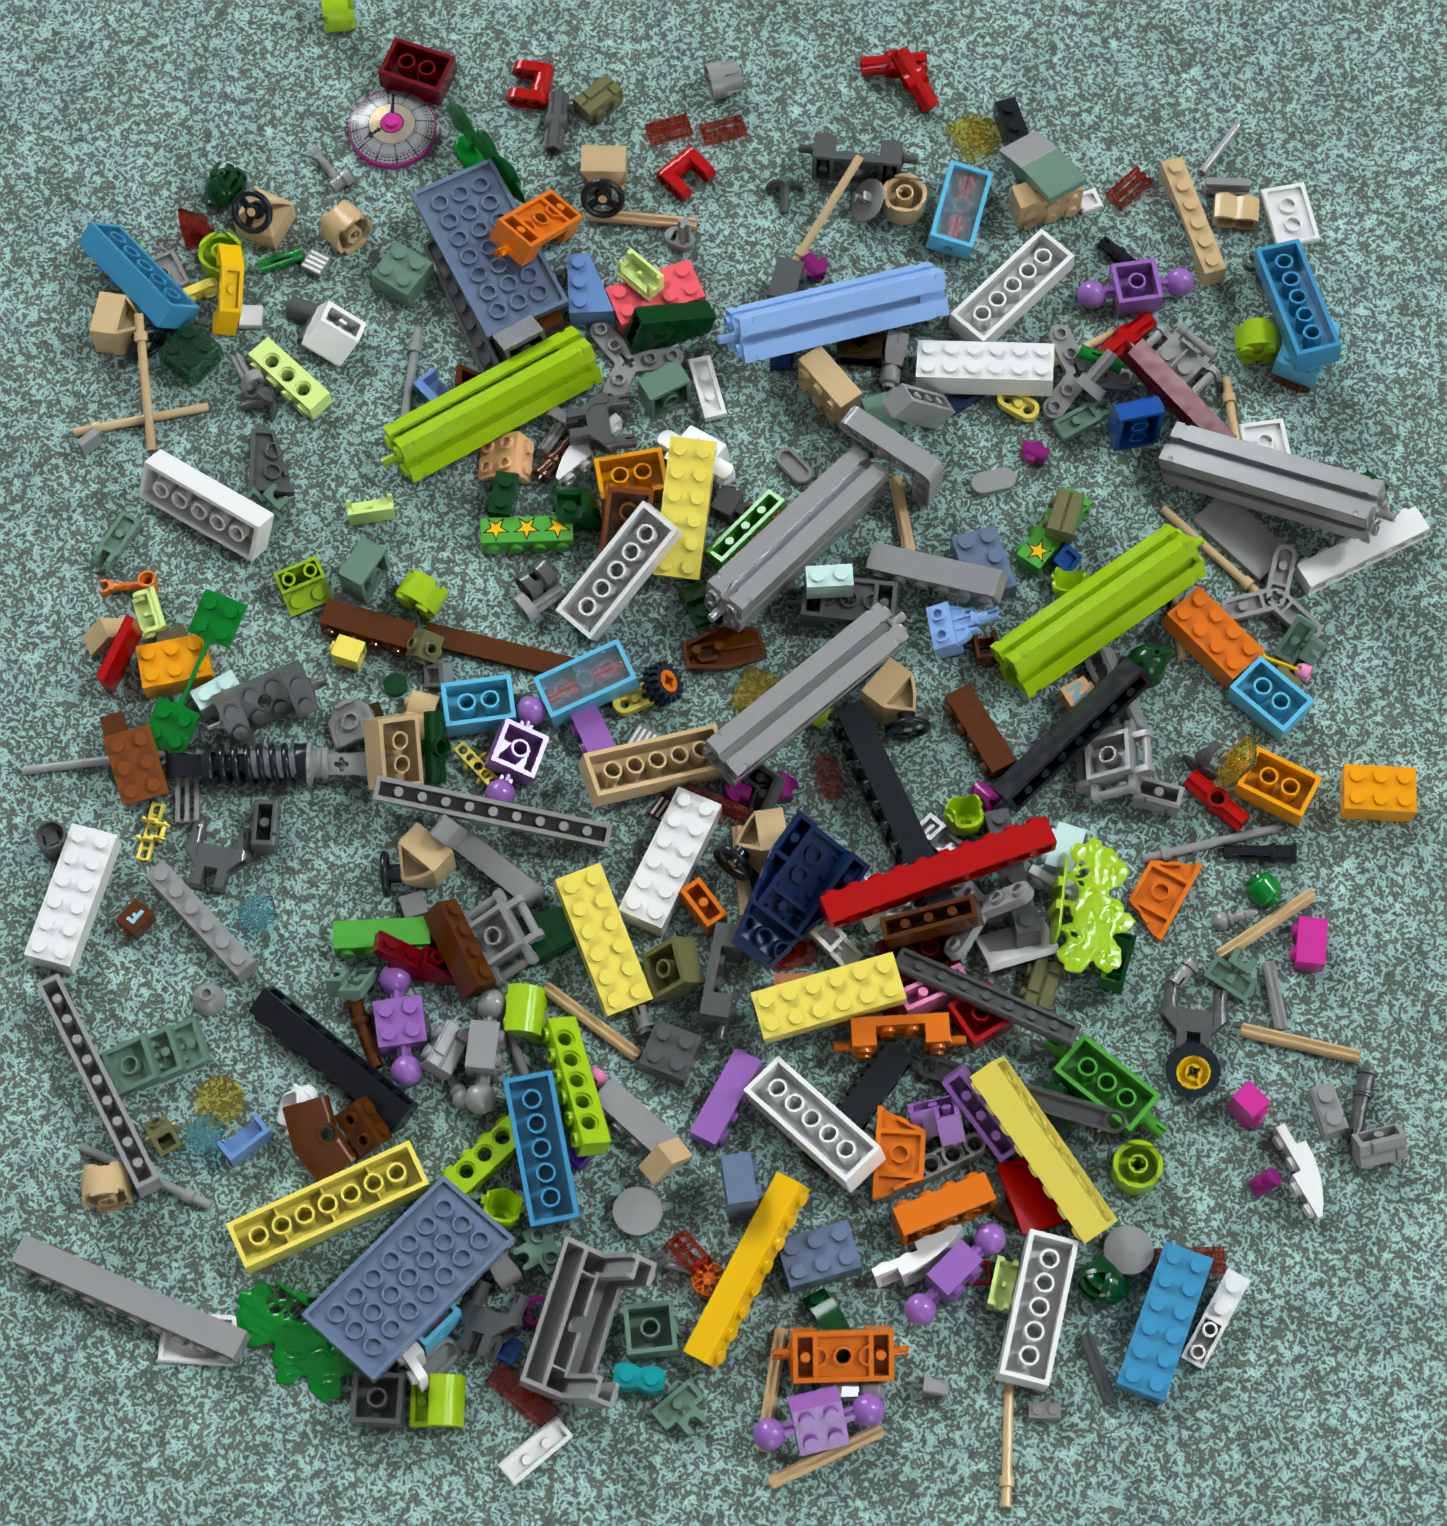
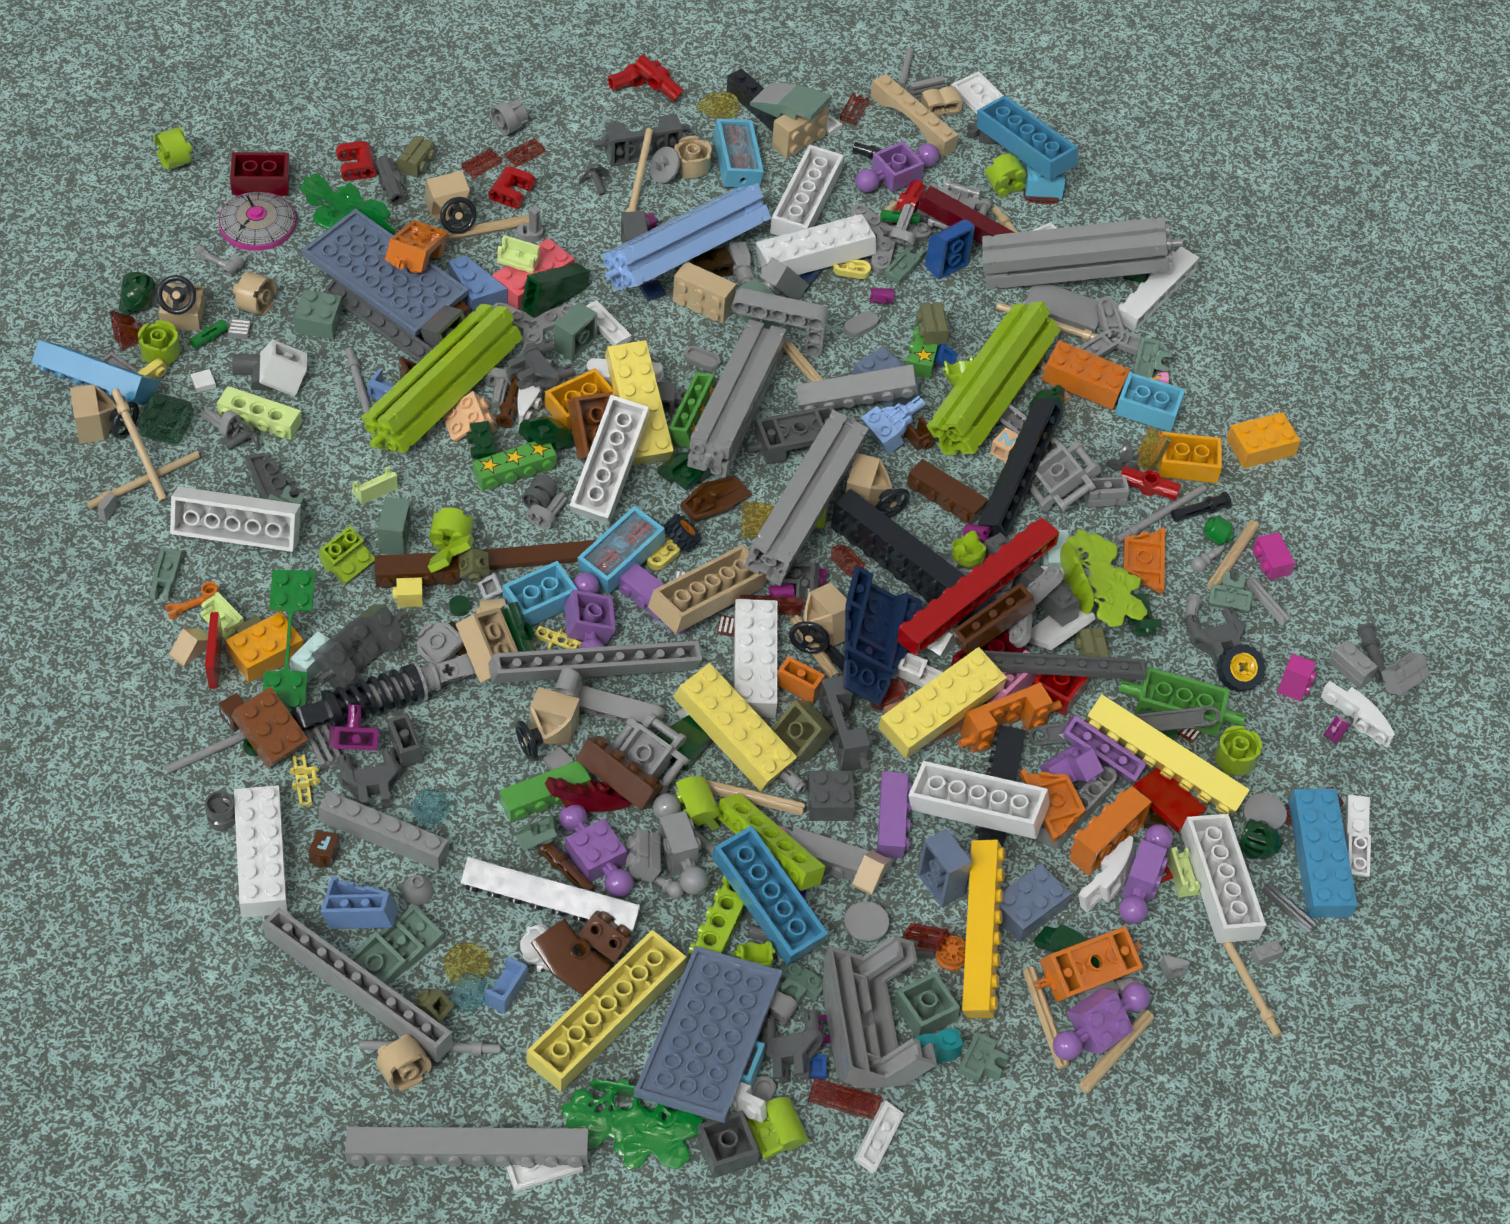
camera: 30 degrees left, 15 degrees down
yellow slope [212,244,245,336] -> none
light aqua brick [805,564,854,599] -> none
tan axle [1240,1023,1361,1064] -> none
none -> medium blue wedge [320,876,398,929]
none -> magenta brick [329,705,379,751]
none -> lime tile [428,534,474,572]

